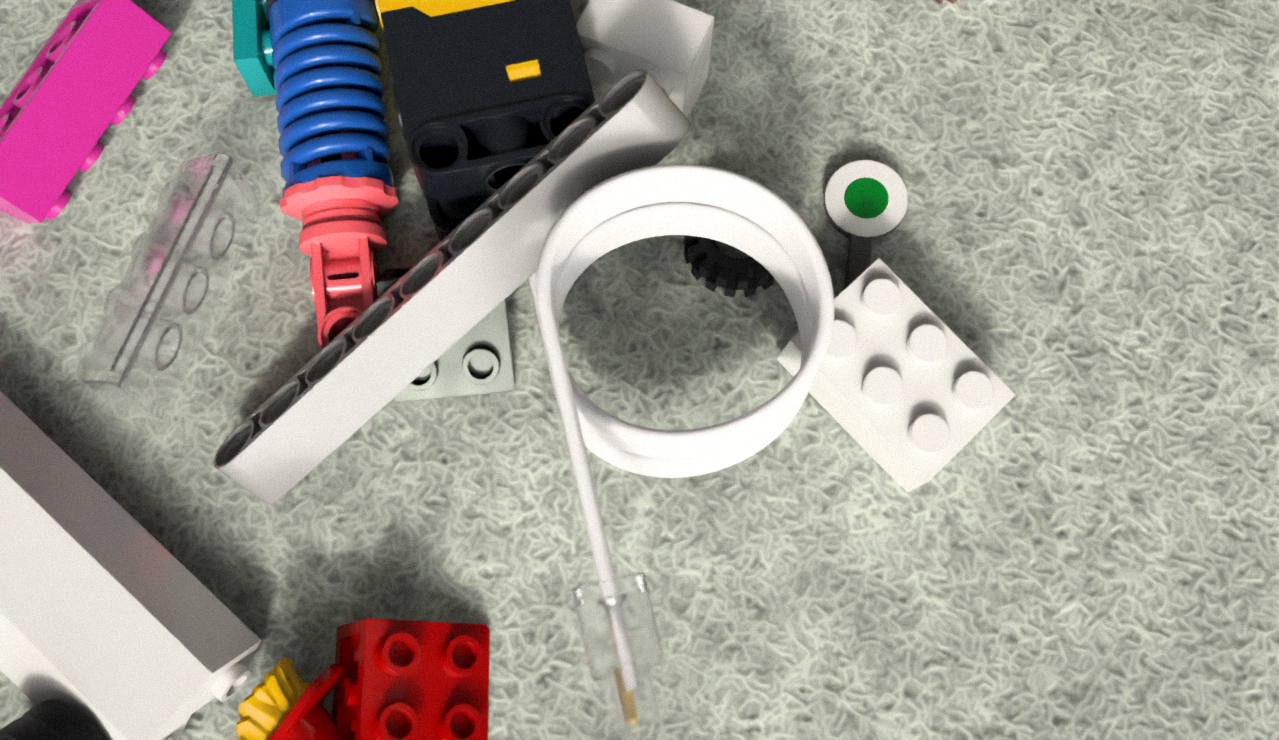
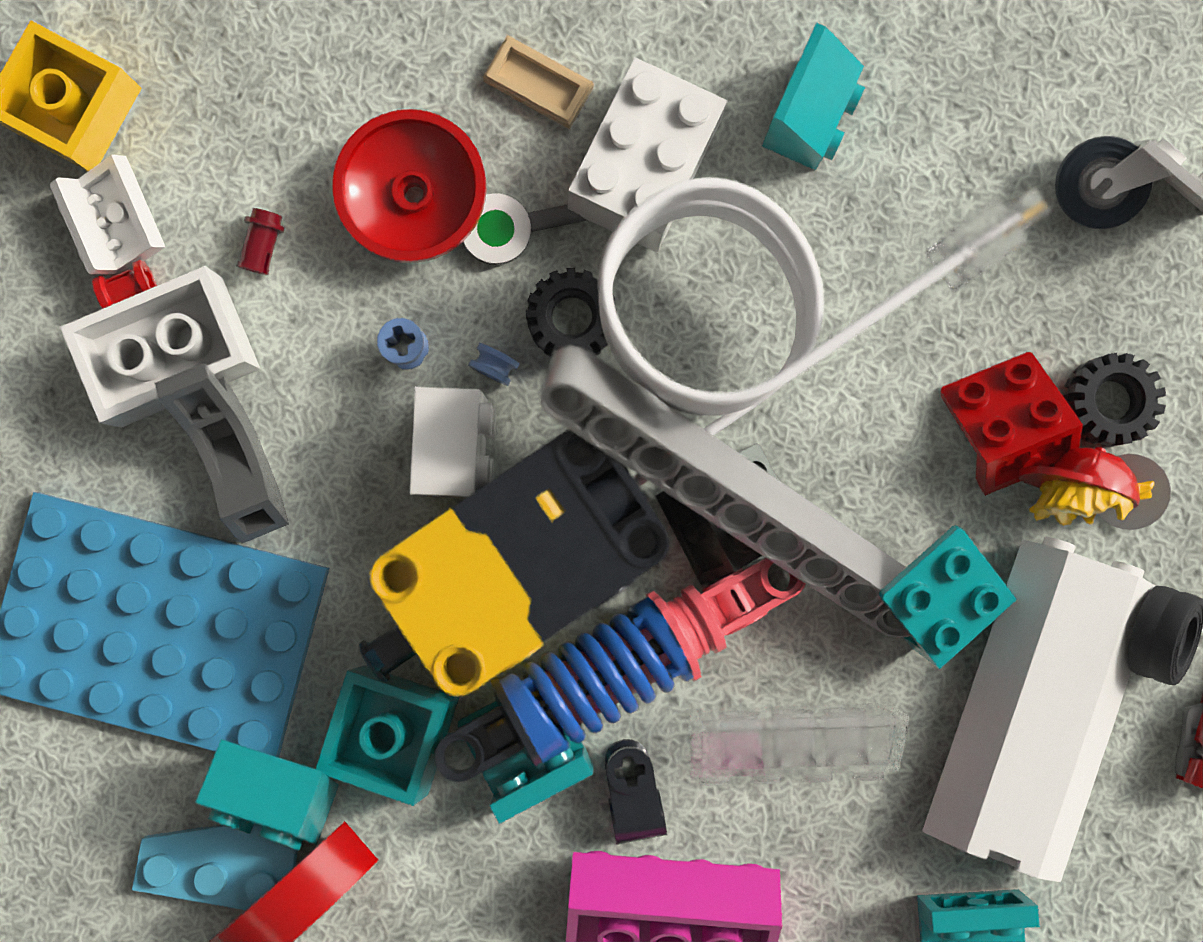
camera: 110 degrees left, 15 degrees up
none -> red dish [332,109,487,263]
none -> medium blue bush [377,318,429,369]
none -> medium blue bush [468,343,520,386]
none -> tan tile [483,35,594,129]
none -> black piece [605,739,667,845]
none -> teal slope [761,22,865,171]
none -> teal bracket [879,525,1017,669]

